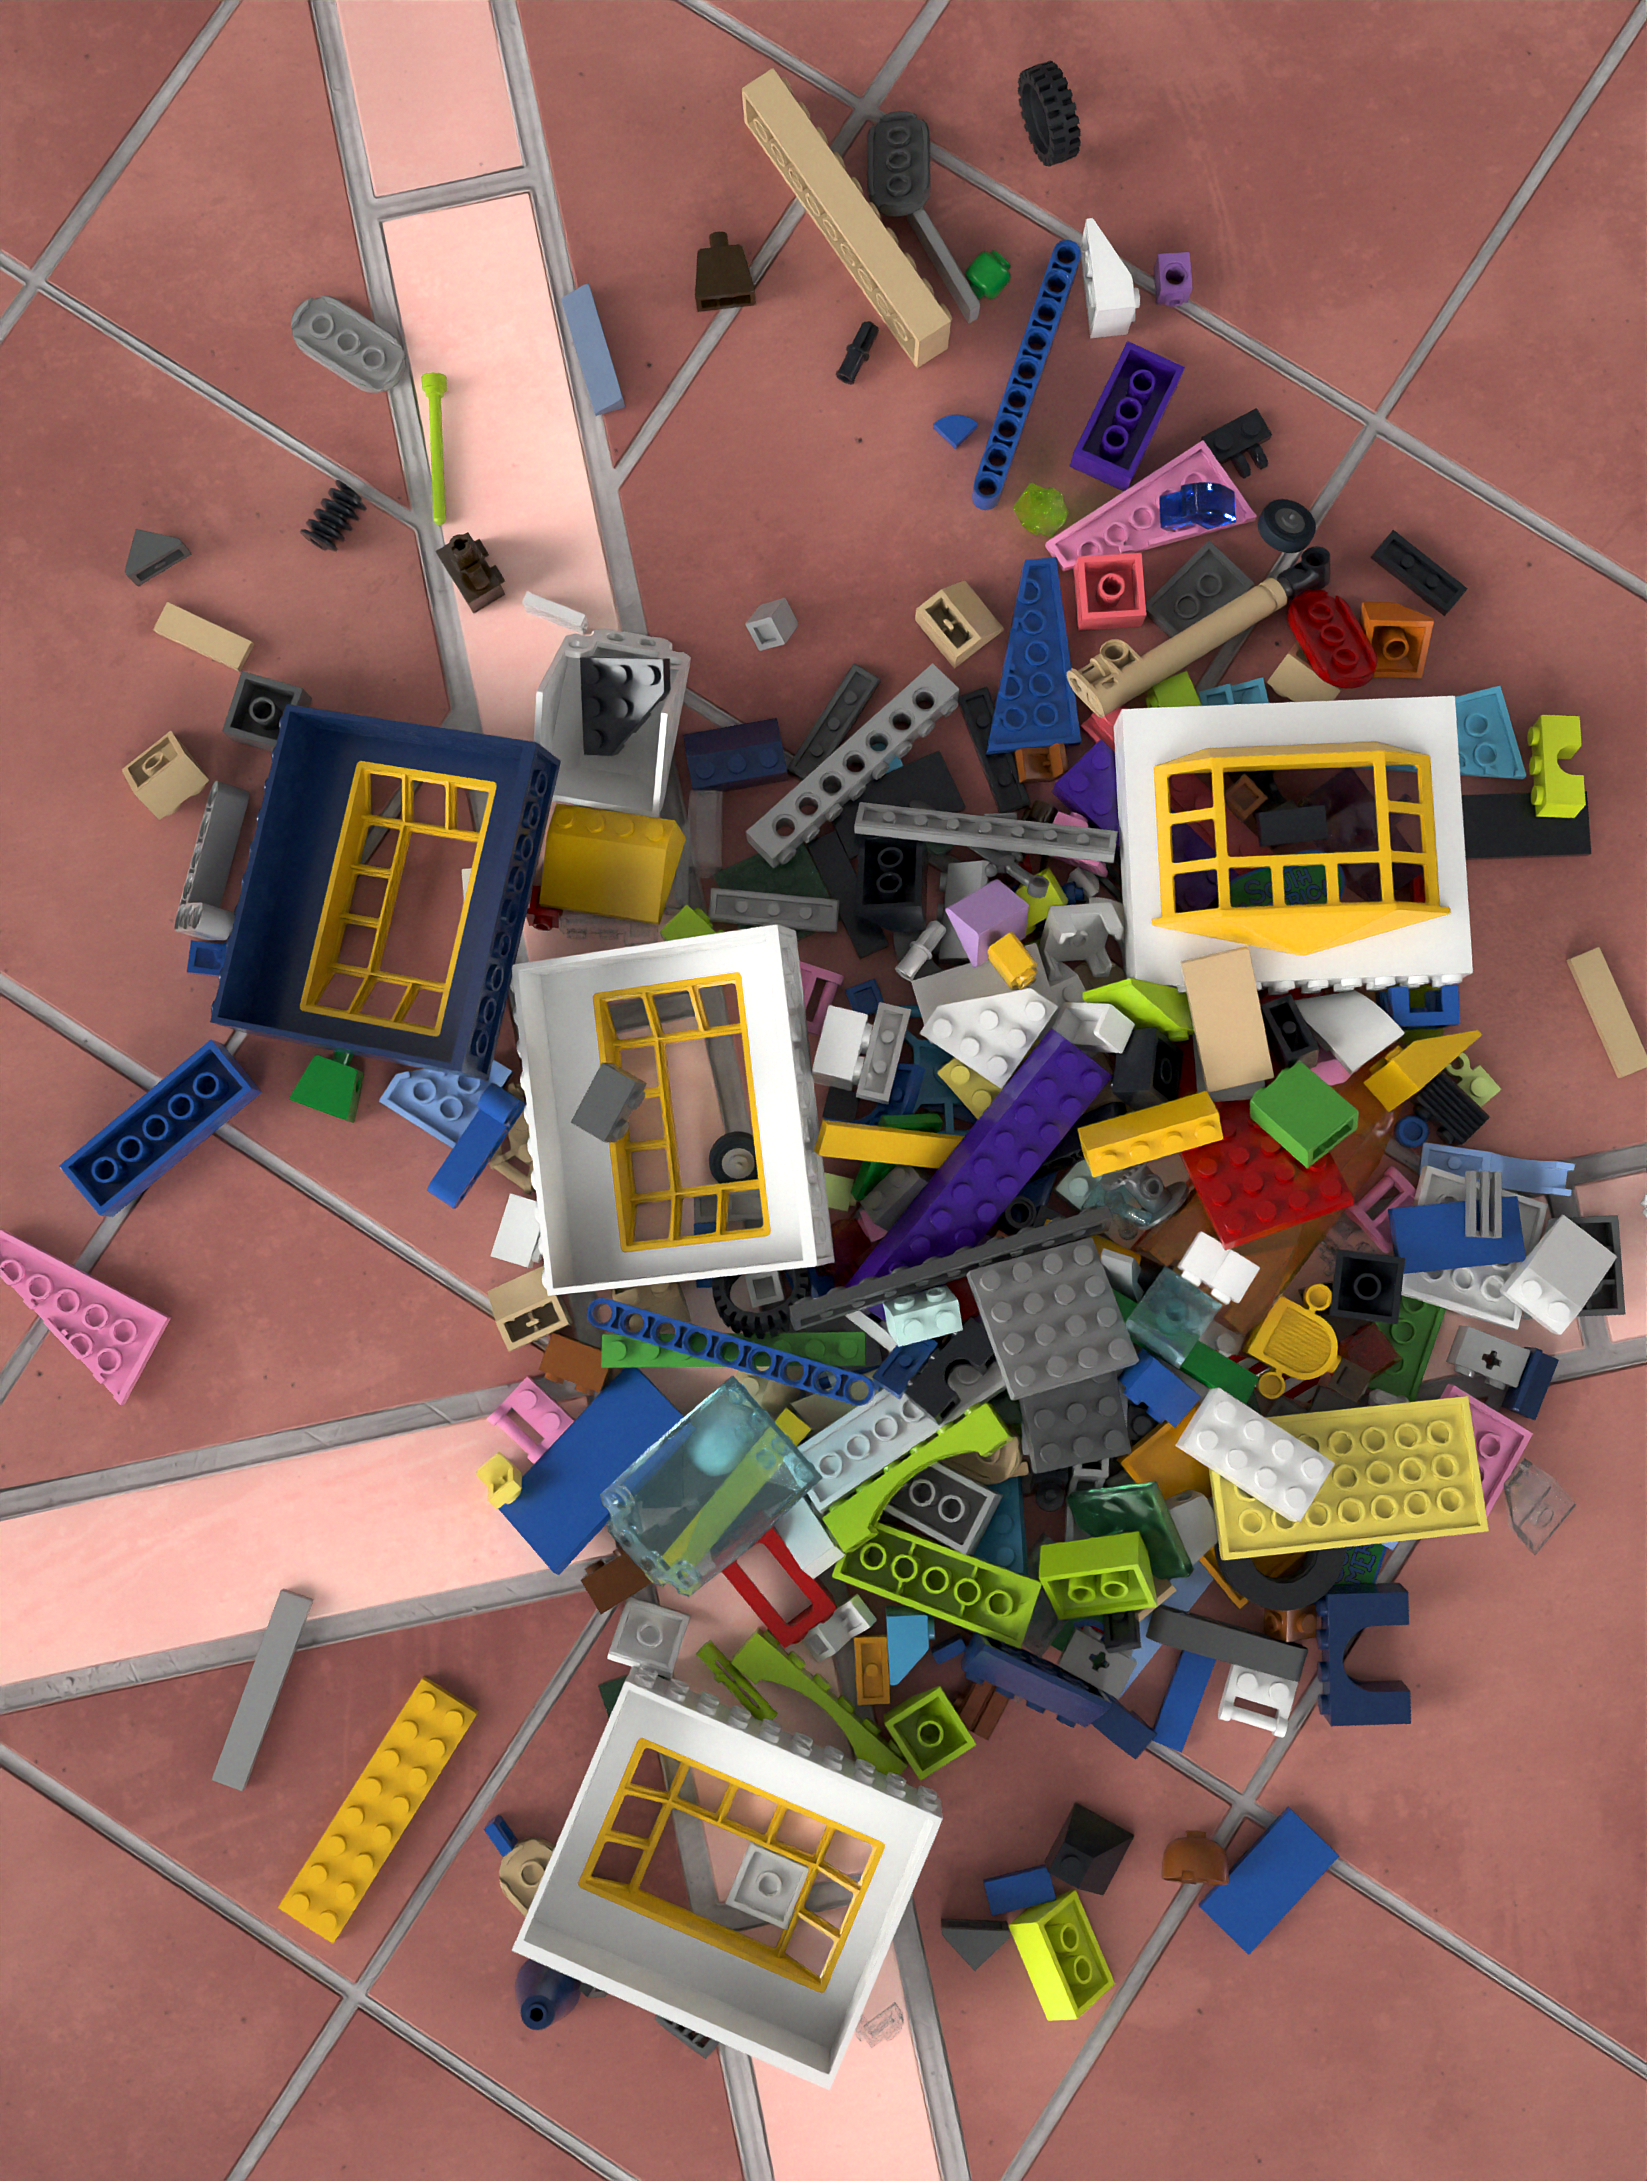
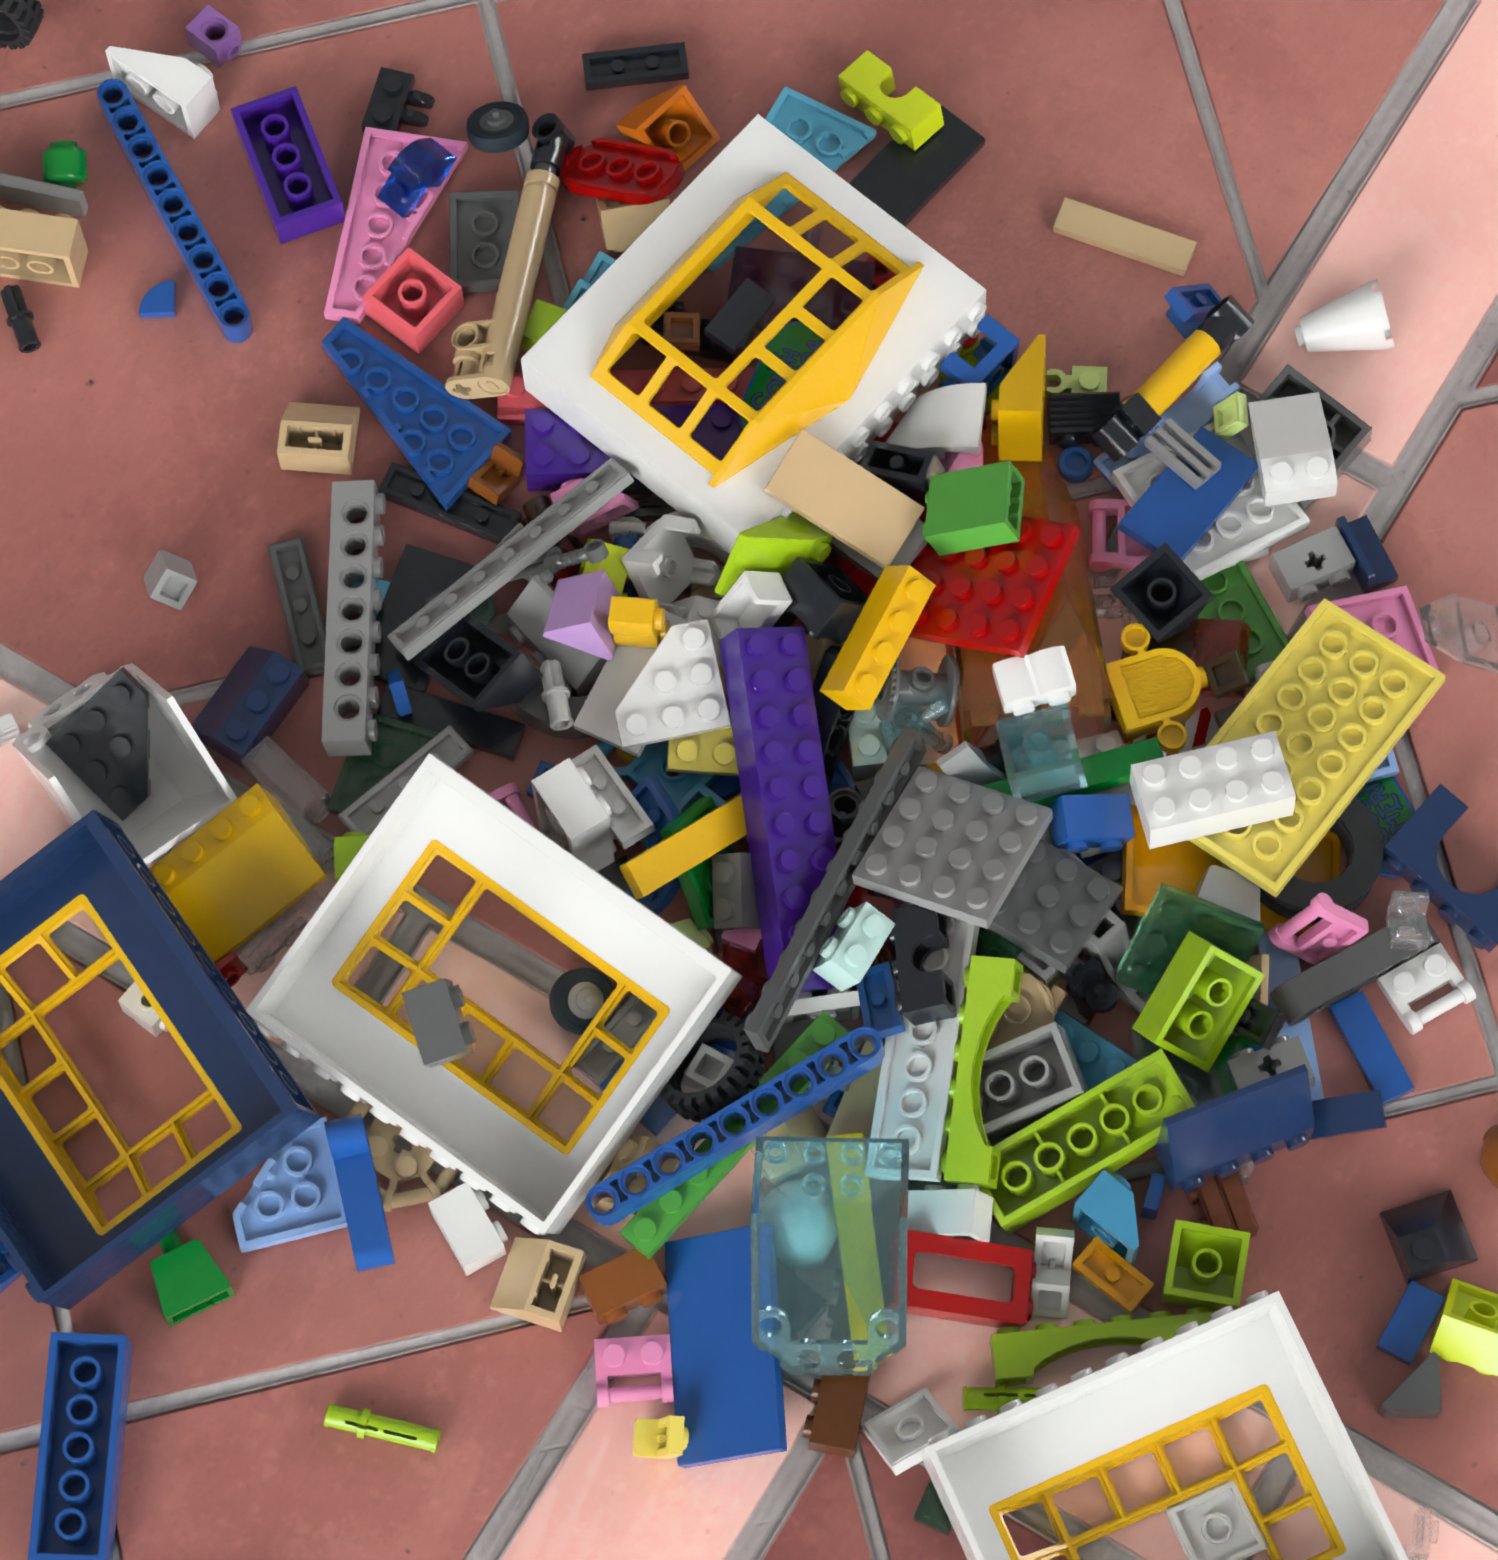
camera: 50 degrees left, 15 degrees down
clear neon green brick [1013,482,1069,538] -> none
dark orange bracket [1264,1603,1317,1642] -> none
none -> lime pin [324,1402,441,1453]
none -> blue tile [386,668,412,716]
none -> piece [1090,295,1255,462]
none -> blue slope [1164,283,1222,339]
none -> yellowish green tile [1213,391,1249,441]
none -> bright pink plate [1268,892,1369,965]
none -> clear bracket [1386,890,1430,951]

